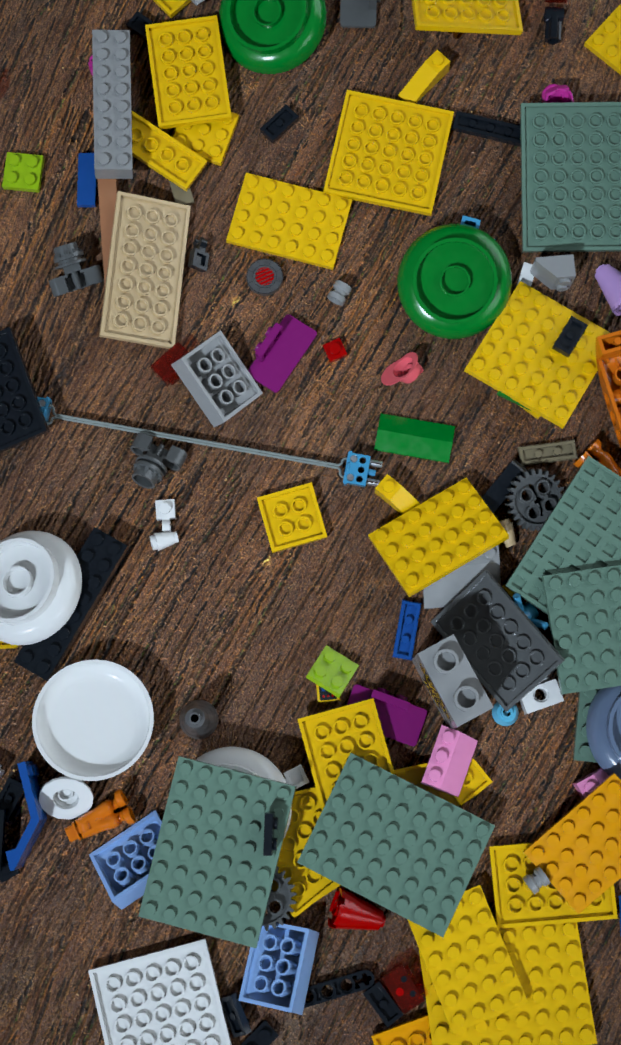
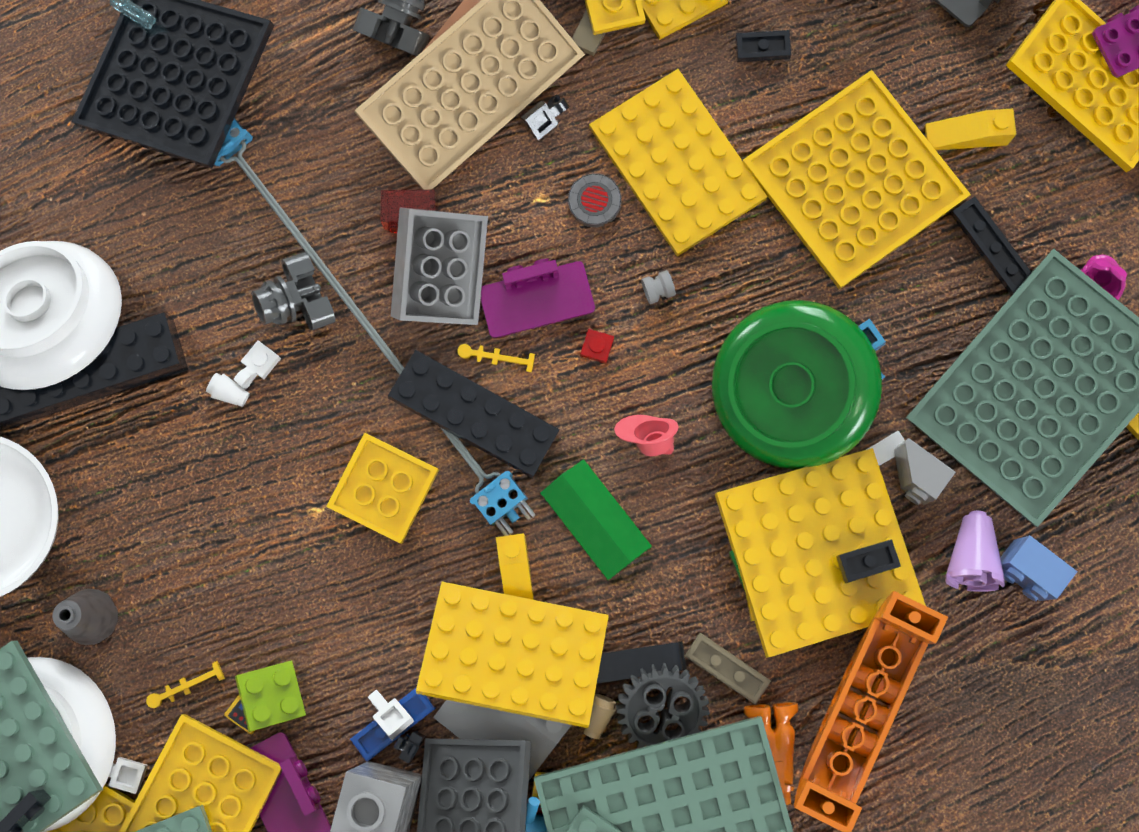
camera: 45 degrees right, 0 degrees up
none -> yellow piece [146,661,225,708]
none -> white plate [368,690,414,740]
none -> black plate [388,350,560,479]
none -> black plate [394,731,426,763]
none -> yellow piece [458,344,535,373]

